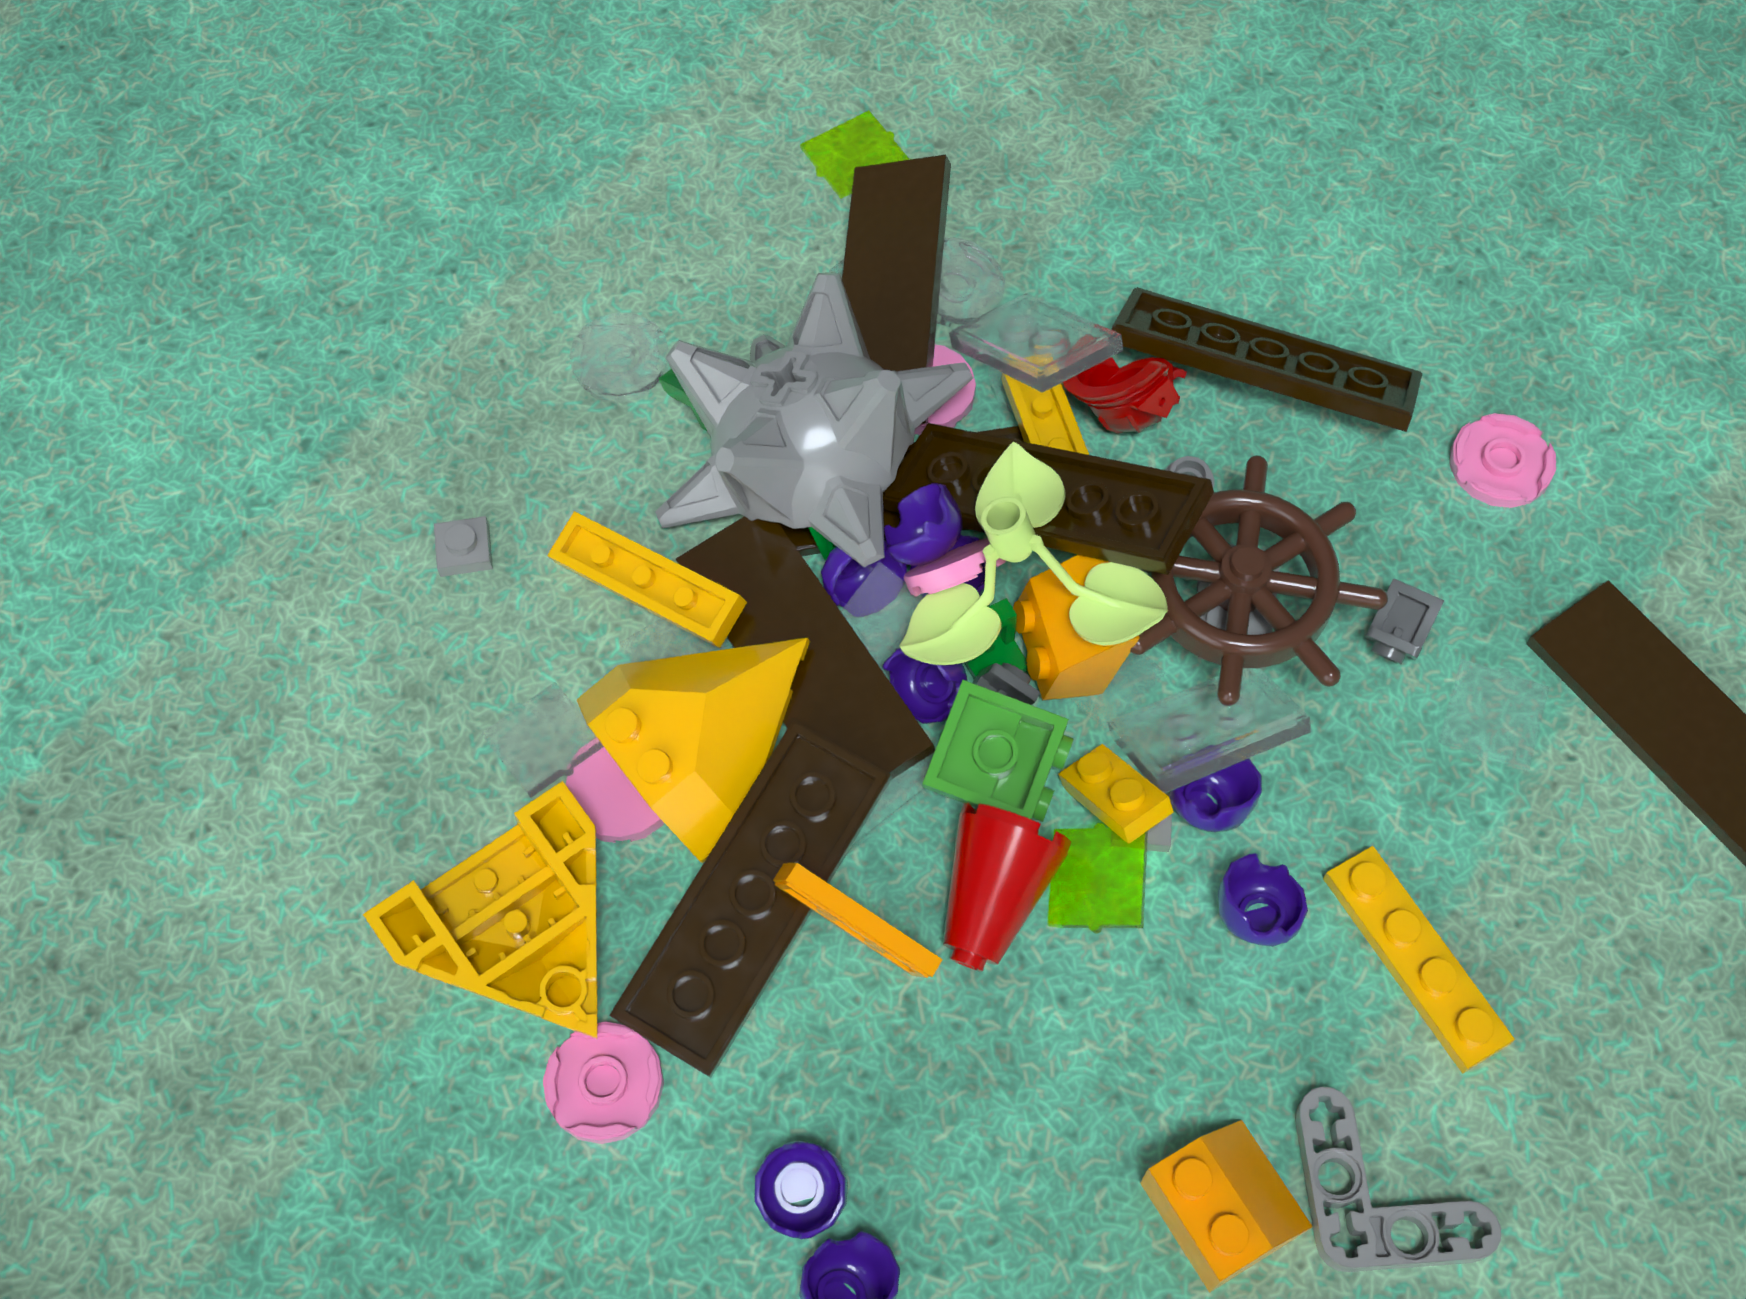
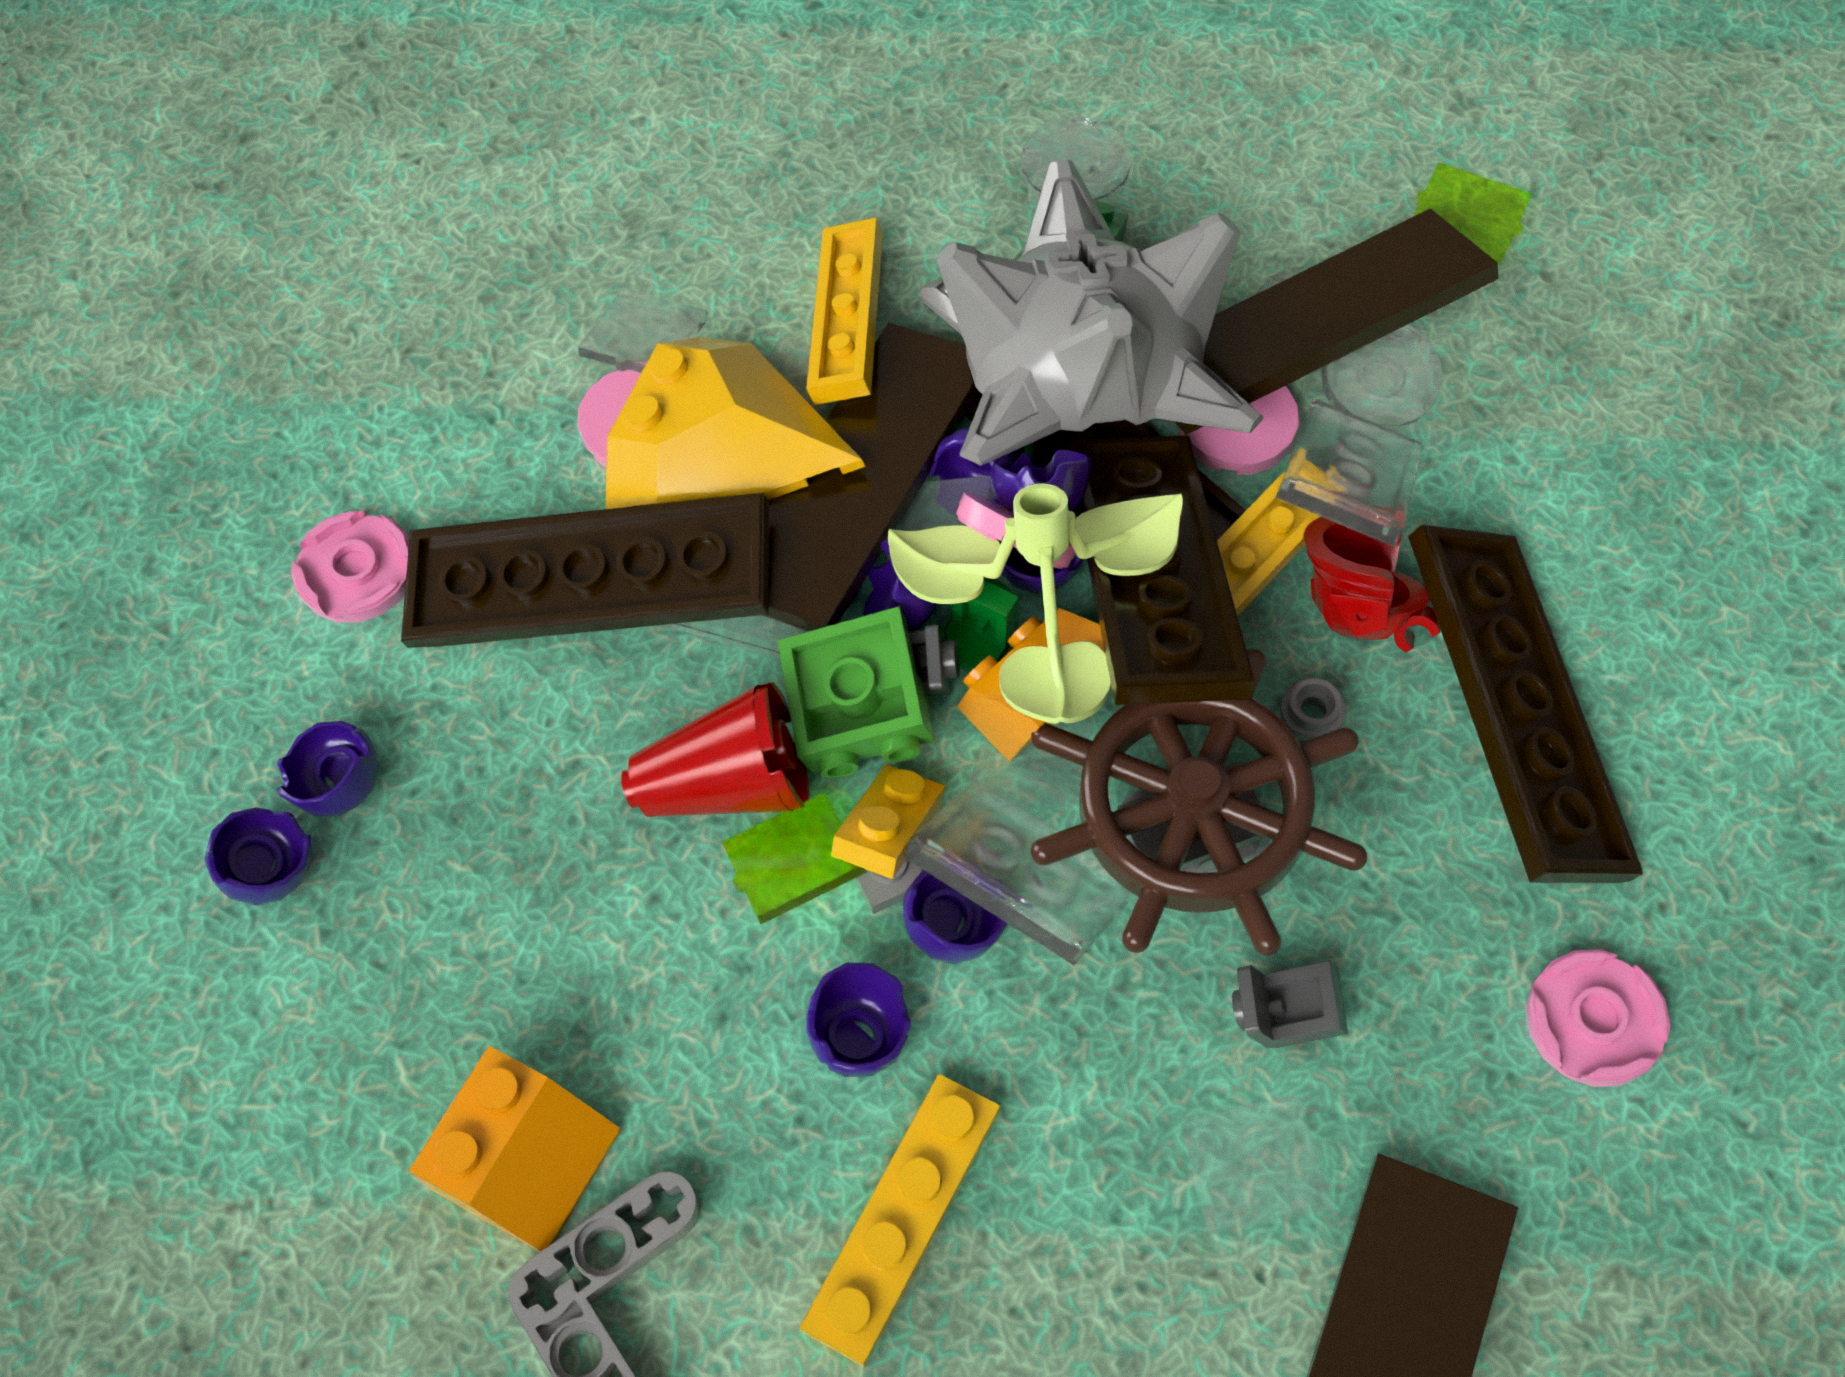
camera: 60 degrees right, 0 degrees up
yellow wedge [363,781,598,1039] -> none
light grey plate [434,516,493,577] -> none
light orange tile [773,863,943,978] -> none

